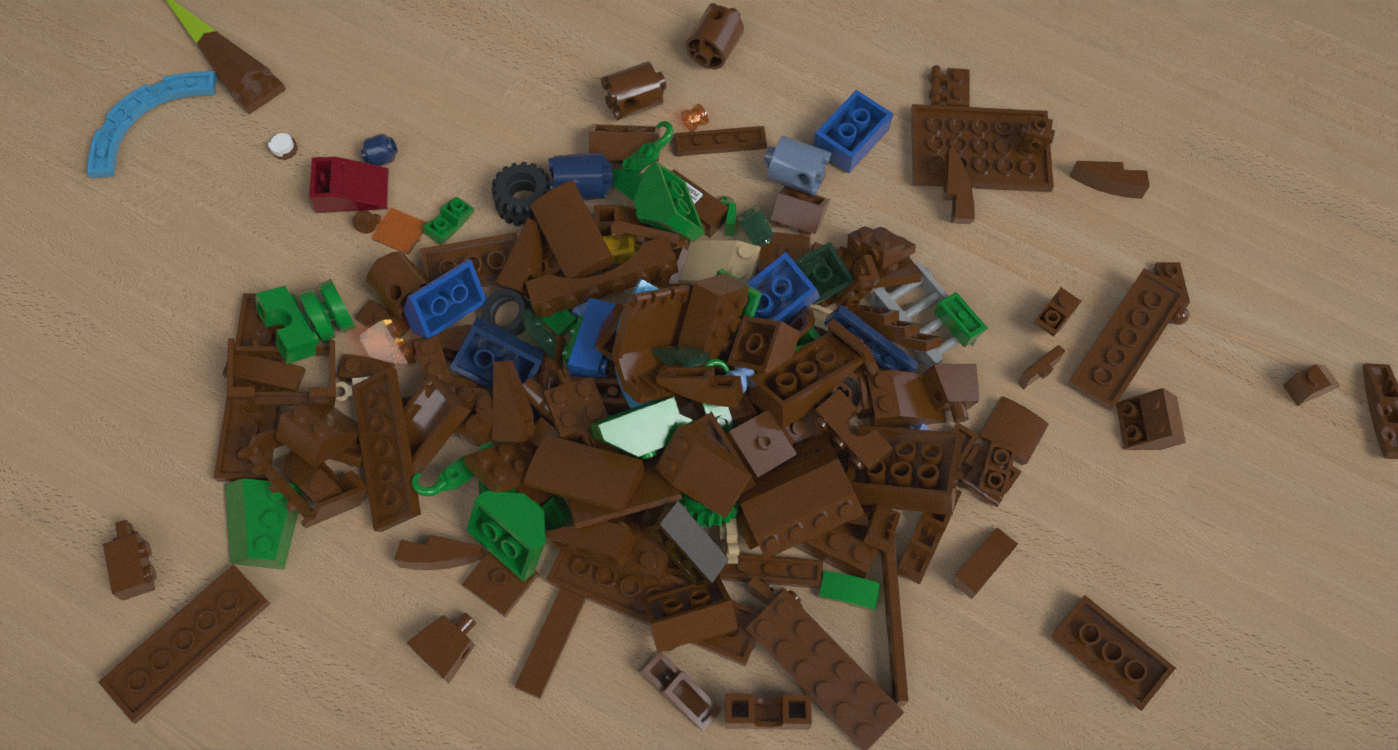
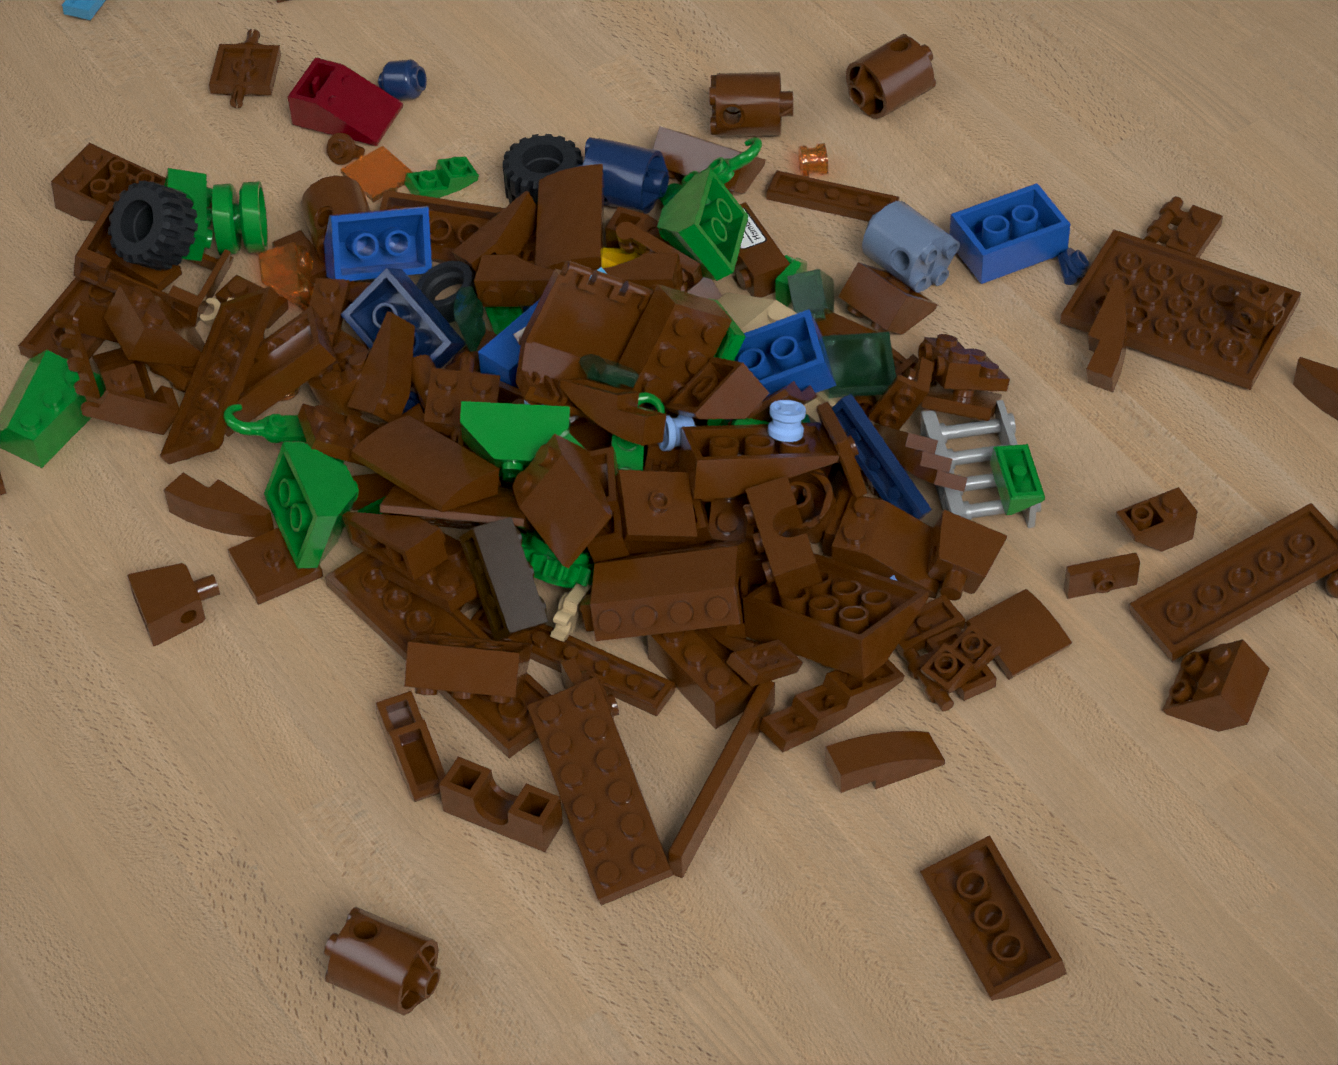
camera: 30 degrees right, 15 degrees down
white piece [268,133,298,160] -> none
reddish brown tile [515,588,586,700] -> none
green slope [819,571,881,611] -> none
none -> reddish brown slope [51,142,165,221]
none -> black tyre [108,181,198,271]
none -> reddish brown plate [209,29,281,108]
none -> light blue wheel [767,400,806,442]
none -> dark blue plate [1058,248,1089,285]

